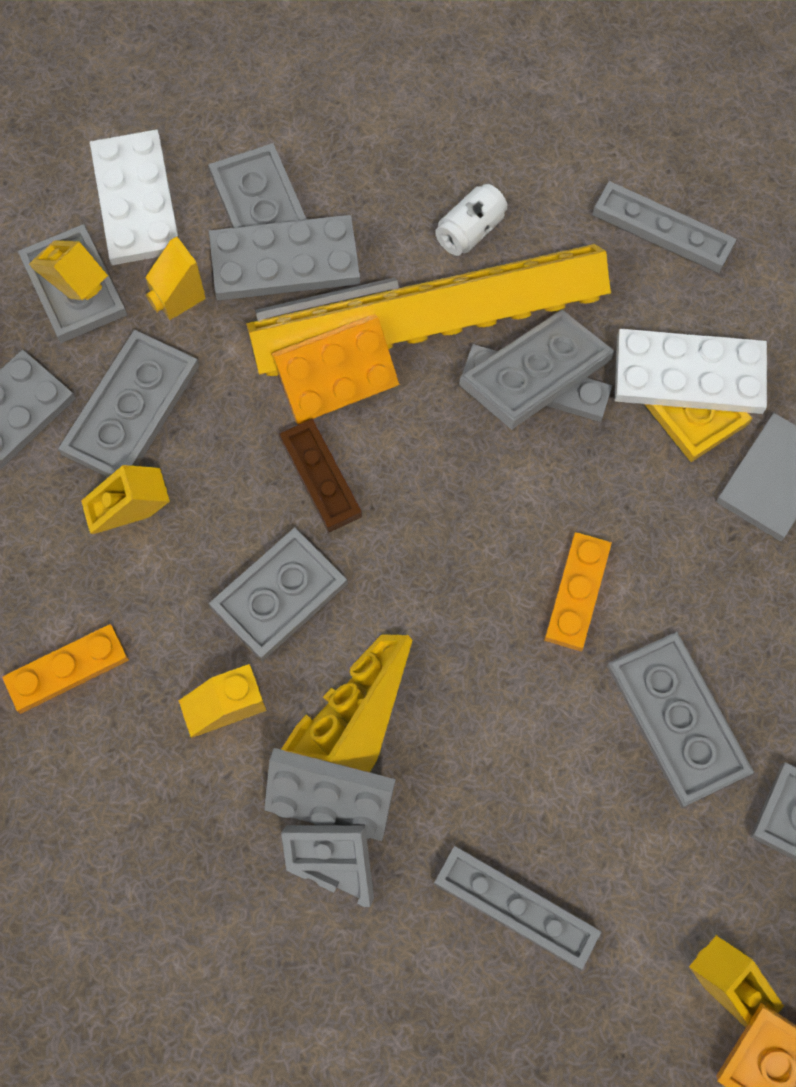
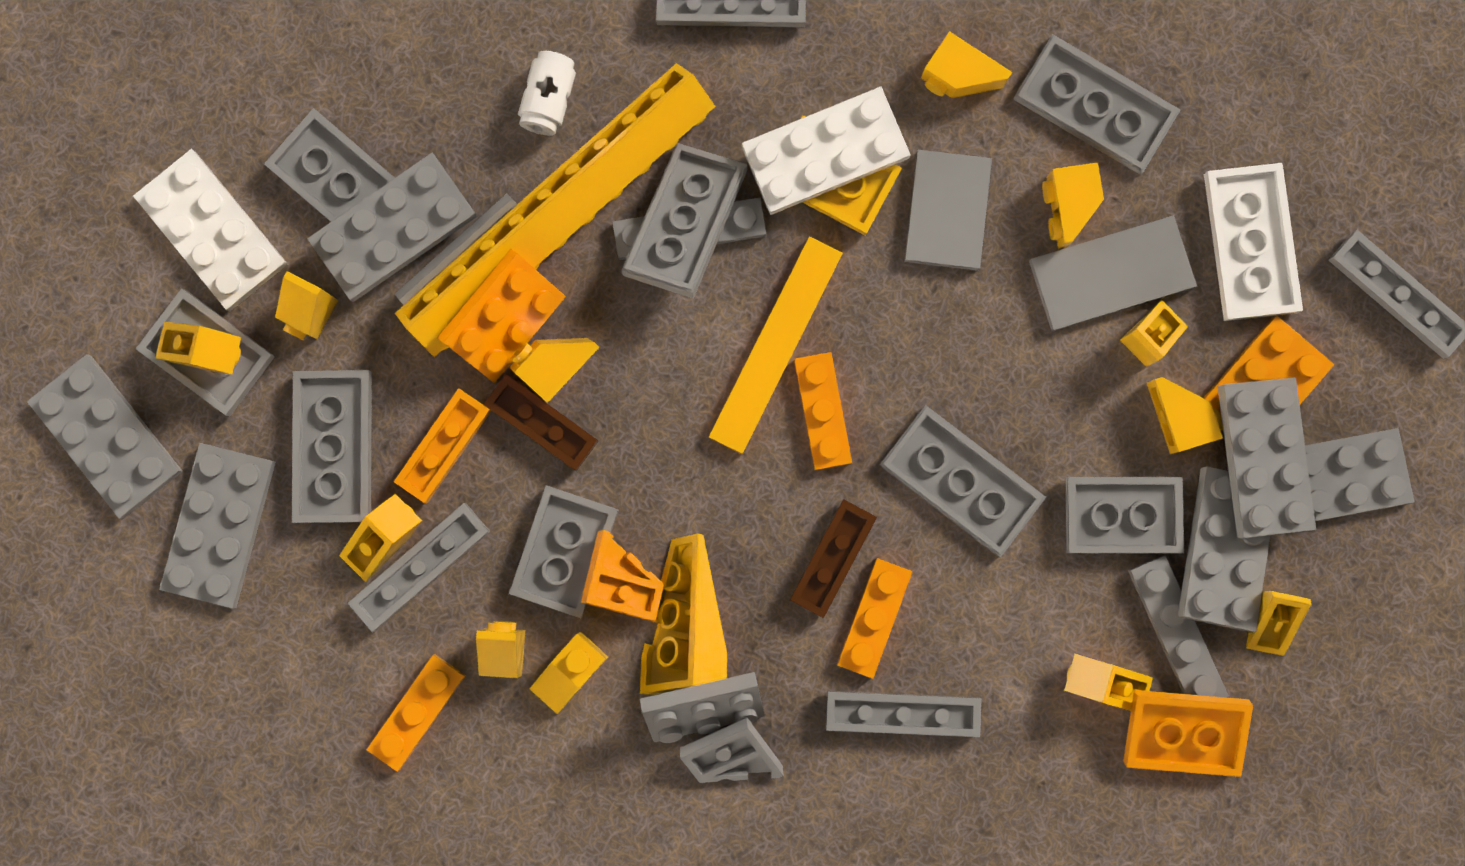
camera: 25 degrees left, 15 degrees up
none -> light grey plate [348,503,491,632]
none -> light orange plate [394,388,492,504]
none -> yellow slope [476,621,525,678]
none -> yellow slope [509,338,599,403]
none -> light orange wing [581,530,664,621]
none -> yellow tile [709,236,843,454]
none -> reddish brown plate [790,499,877,618]
none -> light orange plate [837,558,913,679]

